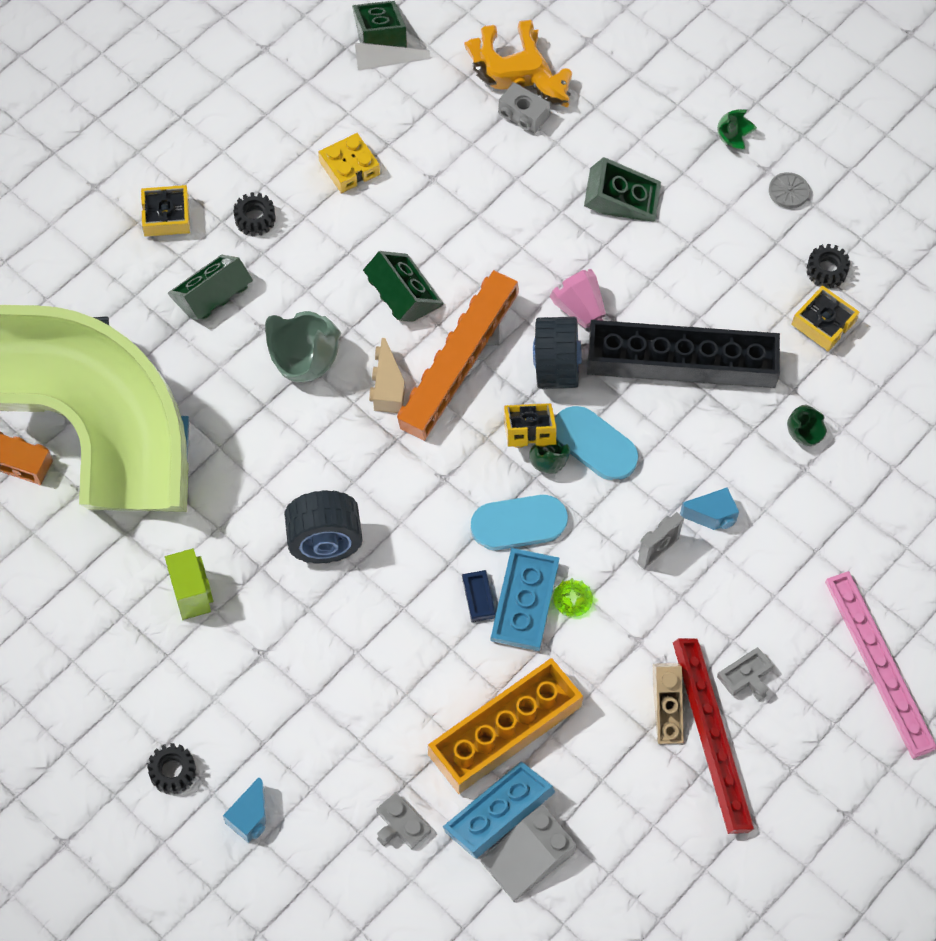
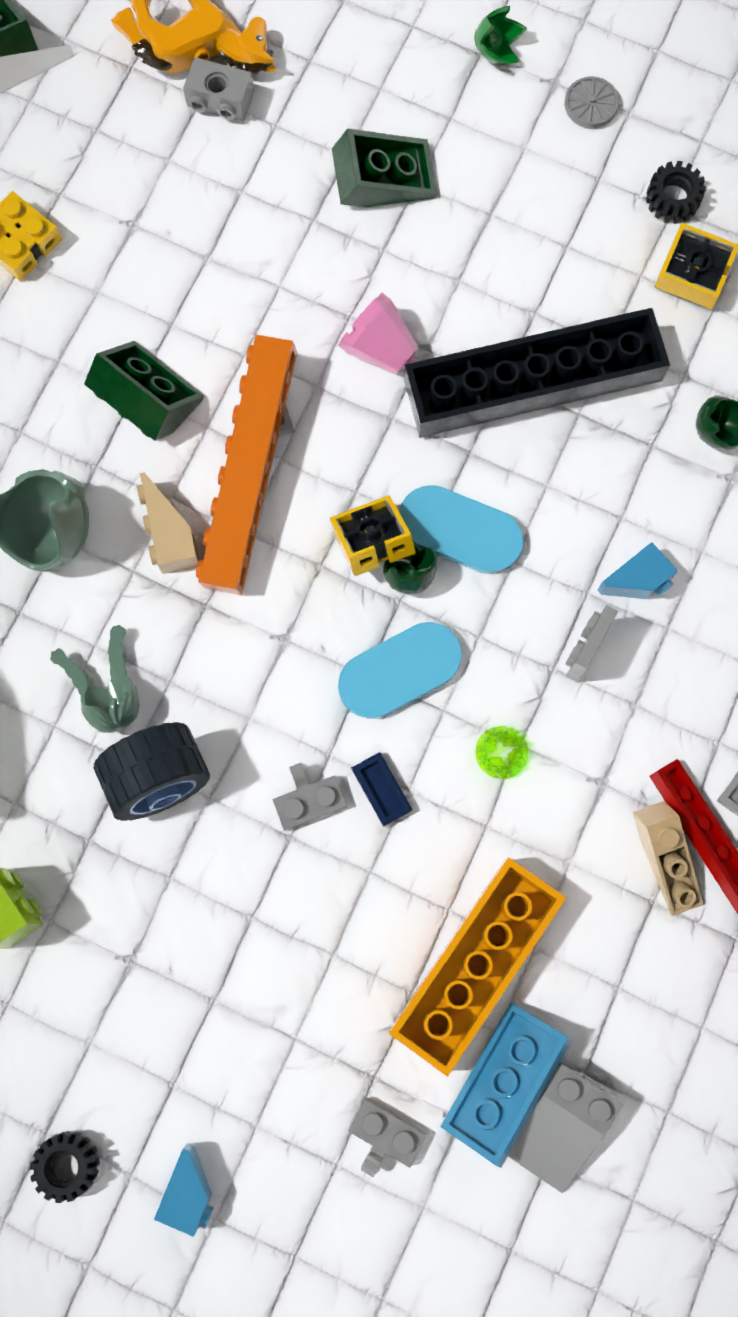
camera: 15 degrees left, 15 degrees up
dark azure plate [490,548,560,651] -> none
black wheel [533,316,582,389] -> none
none -> sand green hair [50,625,140,733]
none -> light grey plate [272,762,347,831]

